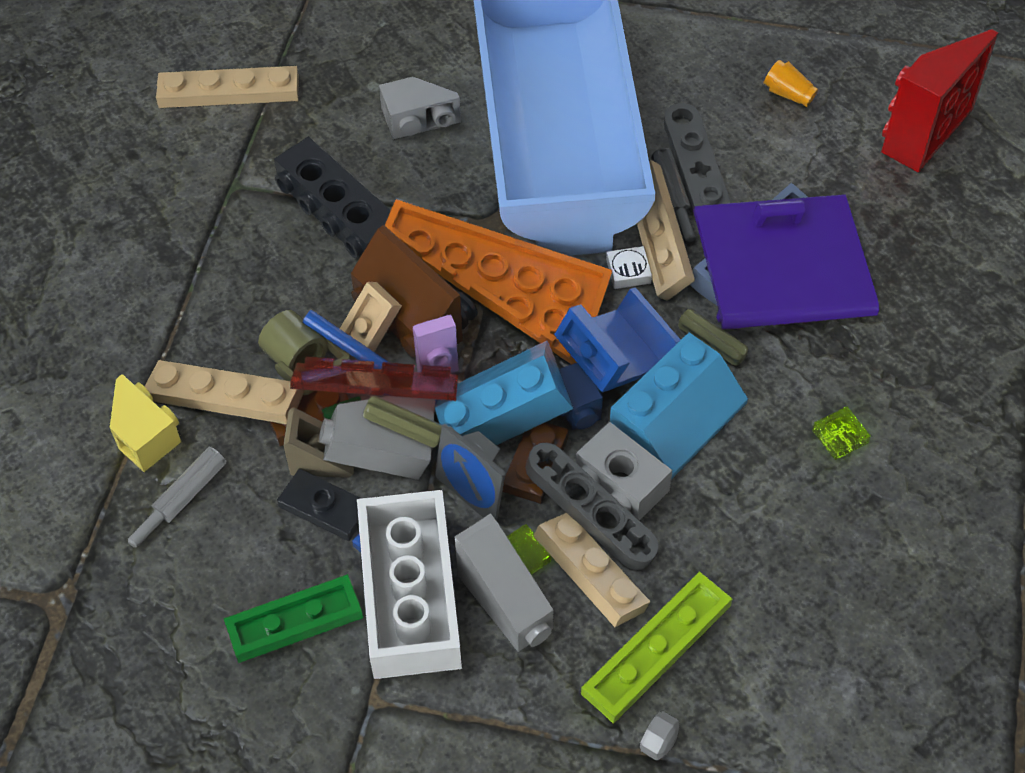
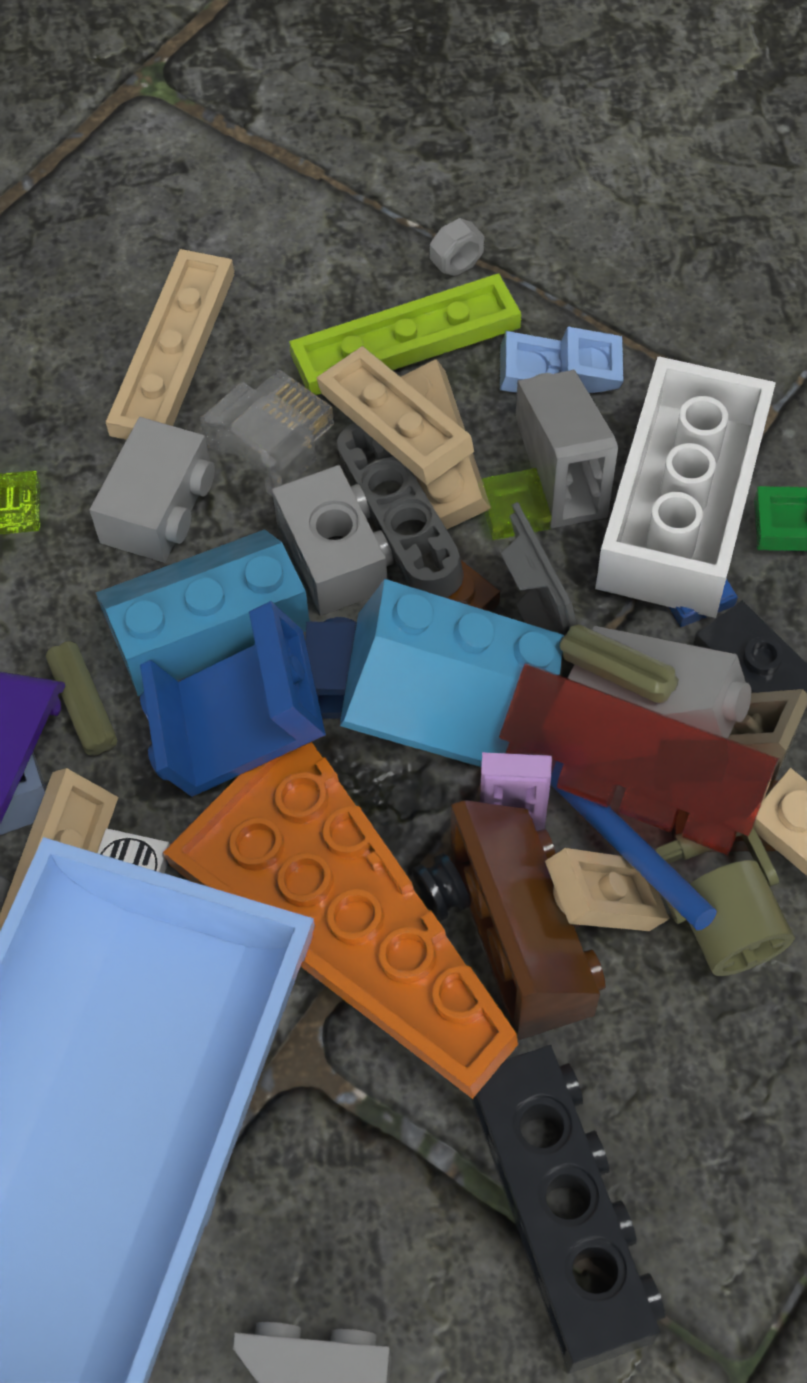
camera: 155 degrees left, 5 degrees up
none -> light grey brick [89,416,215,563]
none -> tan plate [106,249,235,440]
none -> clear piece [200,369,334,497]
none -> tan plate [316,346,474,485]
none -> light blue slope [500,327,623,393]

